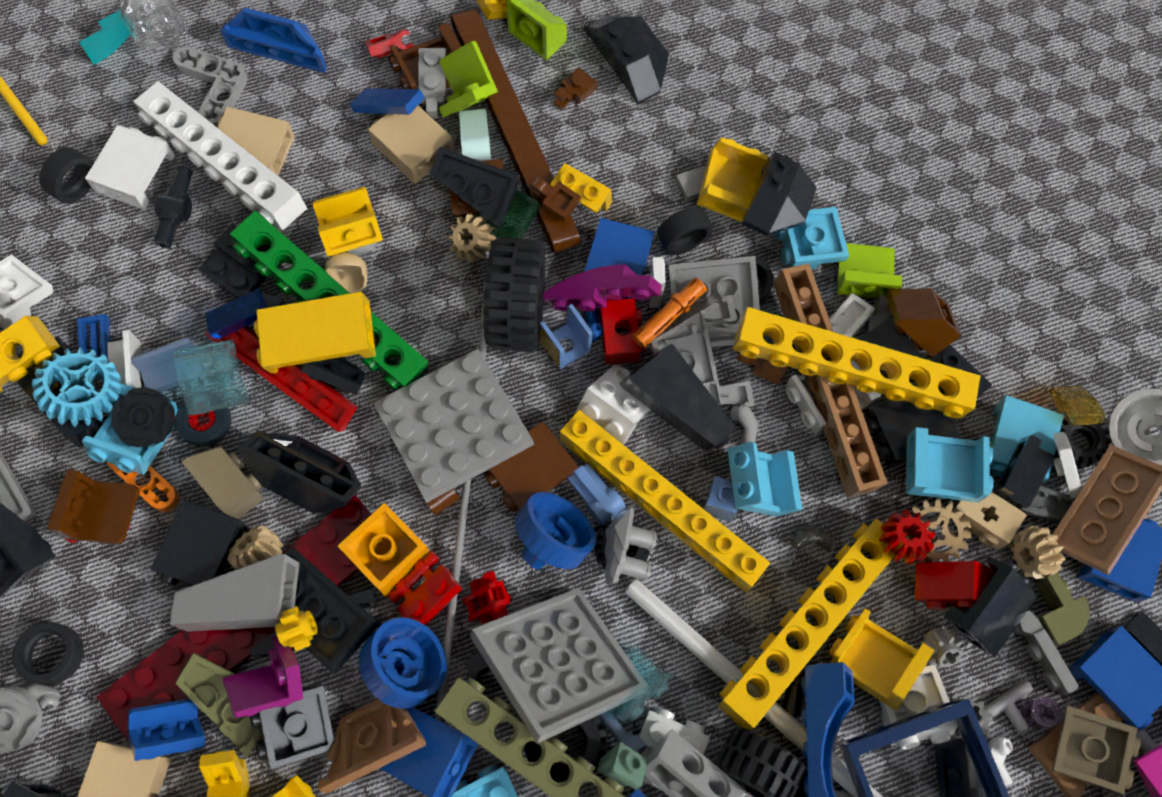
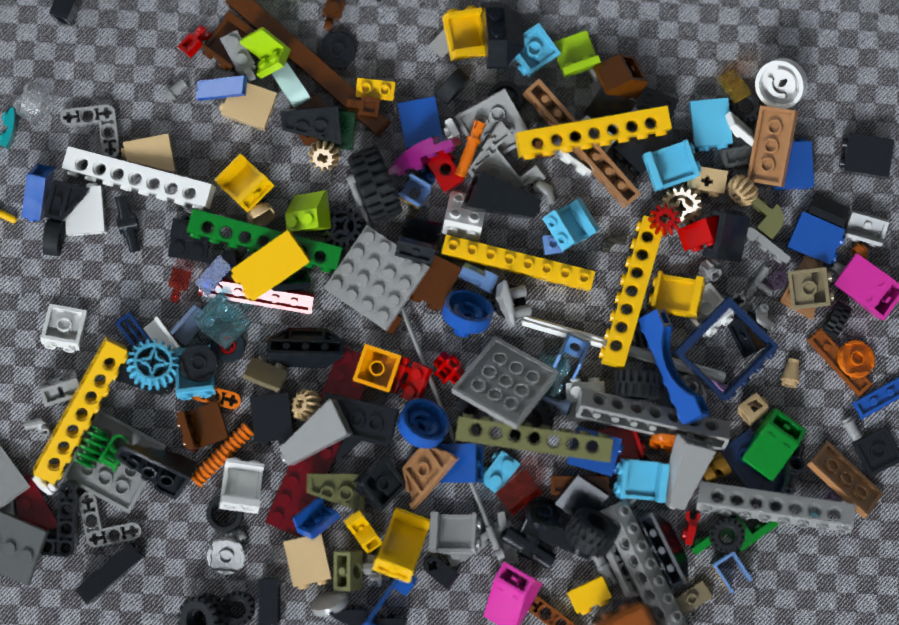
camera: 25 degrees left, 15 degrees up
blue wedge [221,7,327,73] -> none
magenta bracket [223,635,303,718] -> none
yellow gear [275,606,317,651] -> none
sand green bracket [597,742,649,790] -> none
white plate [829,293,875,338] -> none
black panel [994,435,1055,508] -> none
none -> slope [21,163,55,222]
none -> black wing [44,179,90,222]
none -> light grey pin [163,79,189,102]
none -> clear red plate [168,267,192,303]
none -> orange piece [192,423,254,487]
none -> white panel [219,457,265,514]
none -> lime slope [285,190,331,234]
none -> black tile [318,31,357,70]
none -> black gear [323,206,364,248]
none -> black panel [395,215,443,265]
none -> medium blue piece [552,332,591,380]

